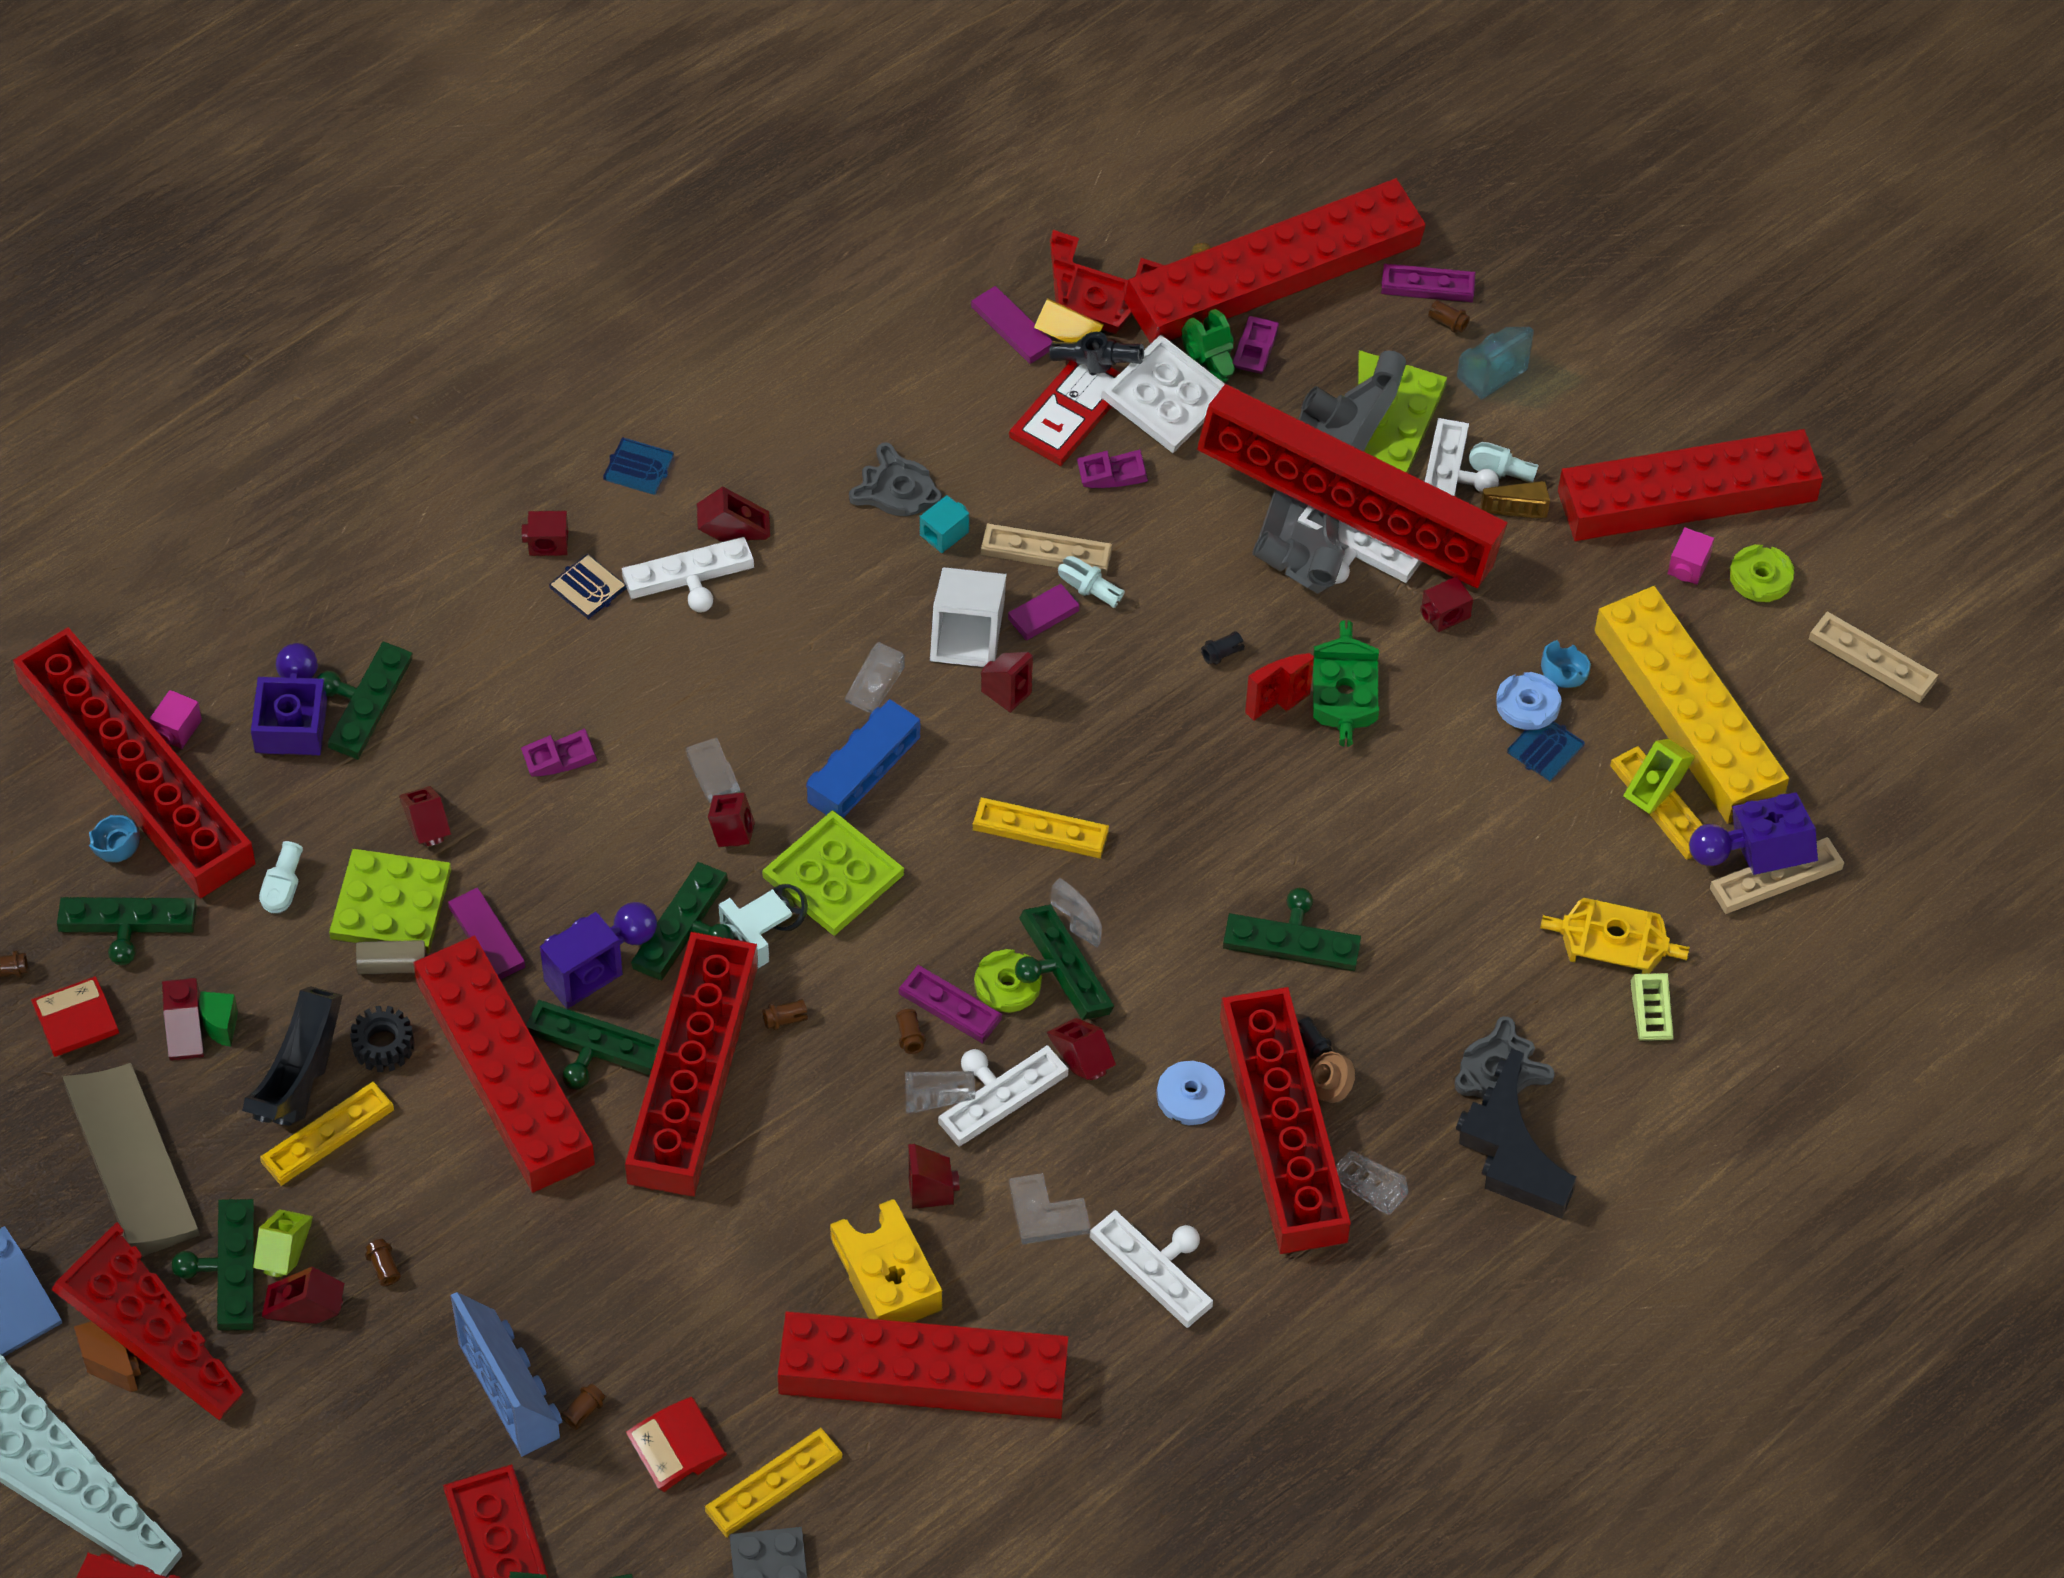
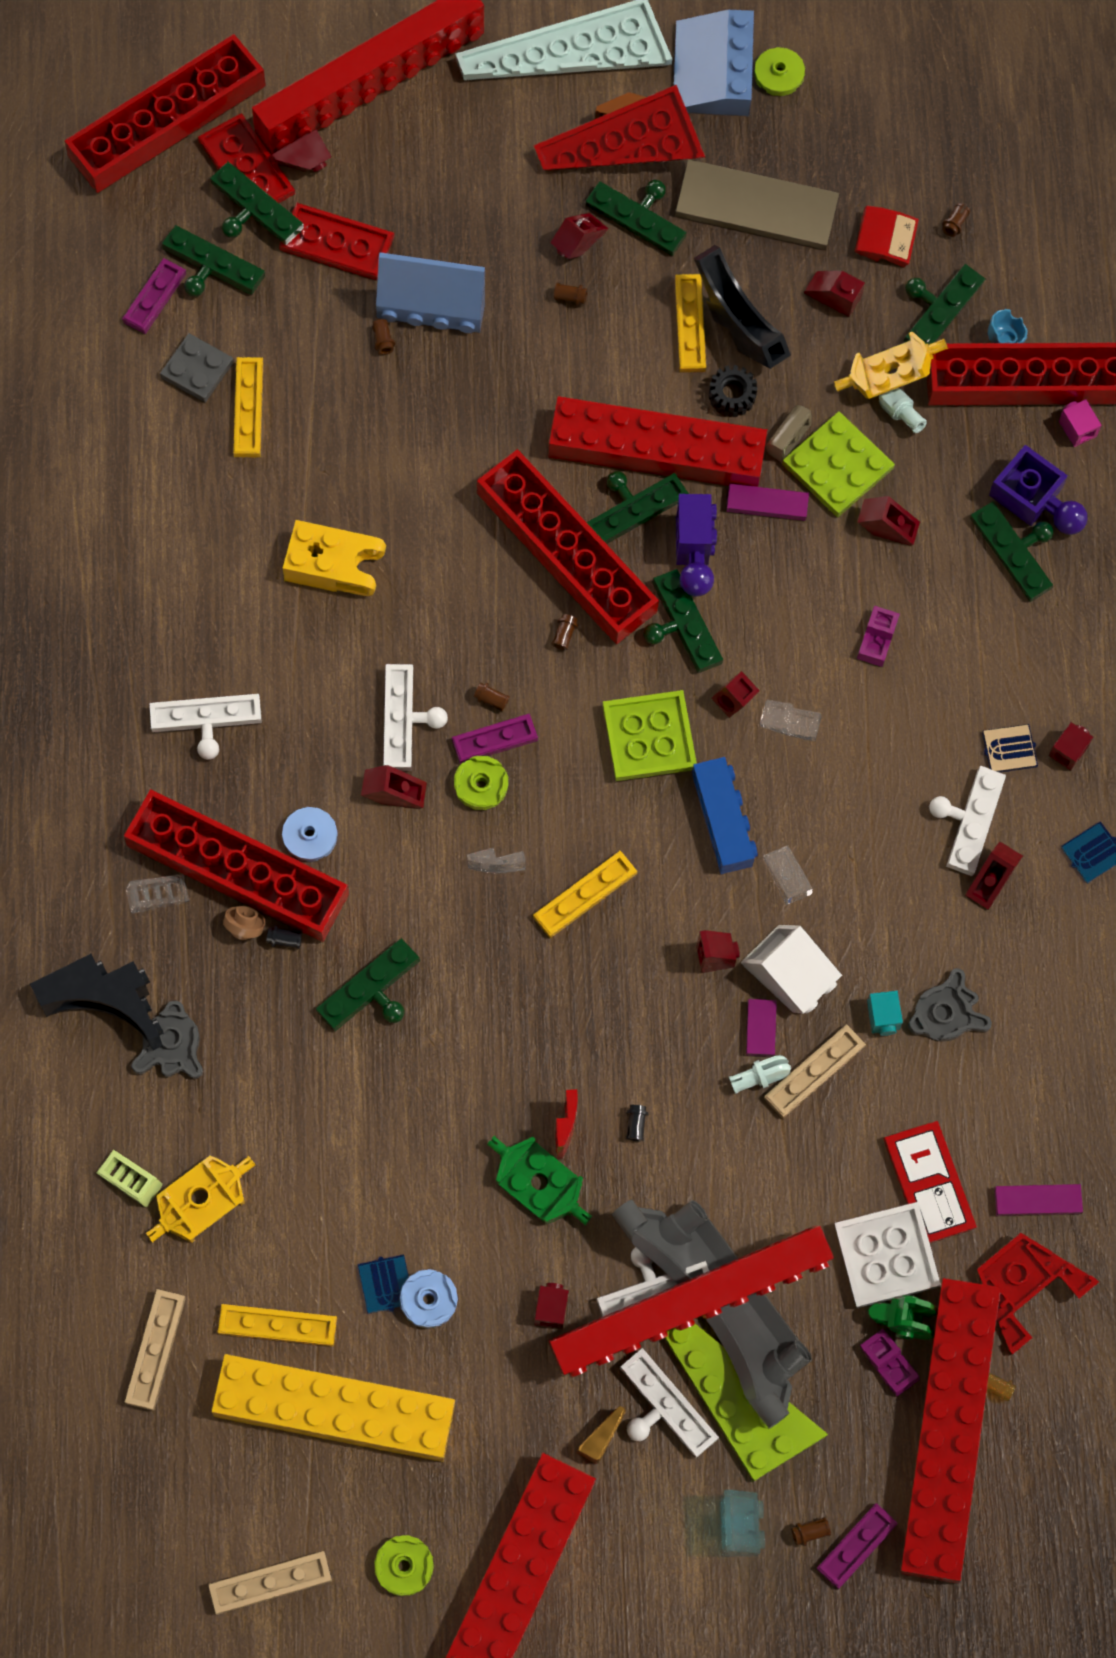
camera: 125 degrees right, 15 degrees up
green brick [199,991,238,1047] -> none
lime slope [253,1209,313,1277] -> none
red slope [626,1396,727,1492] -> none
light aqua piece [719,884,808,968] -> none
red brick [777,1311,1069,1419] -> none
clear slope [905,1071,976,1113] -> none
dark red slope [908,1144,960,1209] -> none
clear tile [1009,1173,1090,1244] -> none
dark green plate [1014,904,1114,1020] -> none
yellow tile [1034,298,1104,342] -> none
black pin [1049,331,1144,373] -> none
magenta slope [1077,449,1148,488] -> none
light aqua arm [1469,442,1539,483] -> none
dark azure hair [1541,640,1591,688] -> none
lime slope [1623,739,1695,814] -> none
dark pink brick [1668,527,1714,585] -> none
dark purple brick [1689,792,1818,875] -> none
none -> yellow plate [834,332,948,399]

